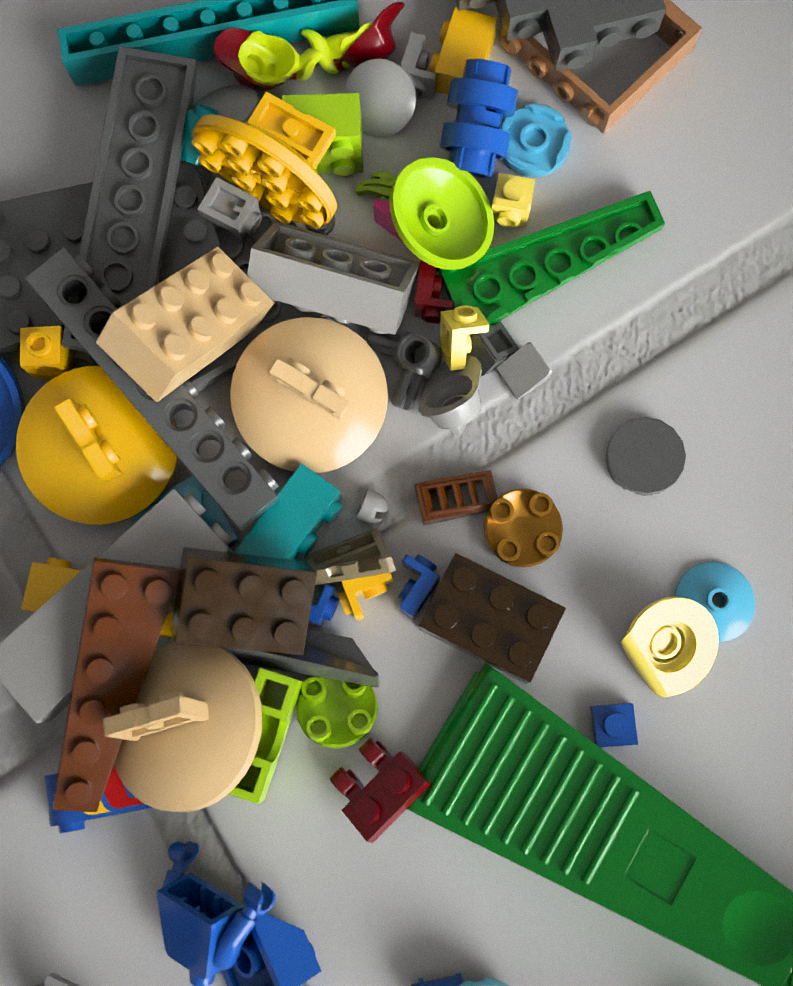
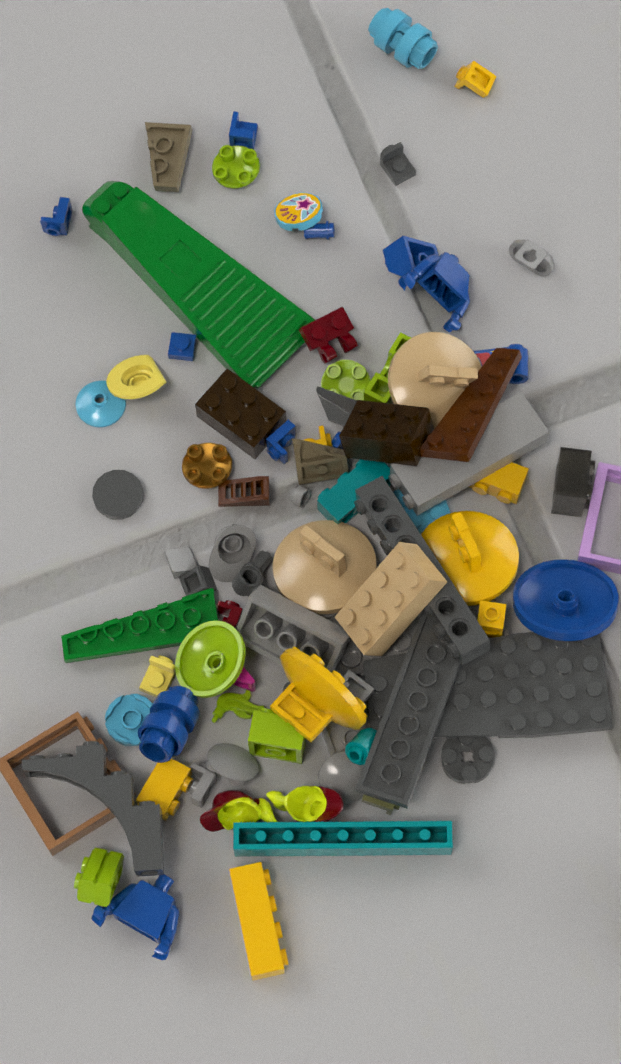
camera: 170 degrees left, 10 degrees down
light yellow bracket [439,305,489,371] -> none
none -> dark grey plate [441,737,495,784]

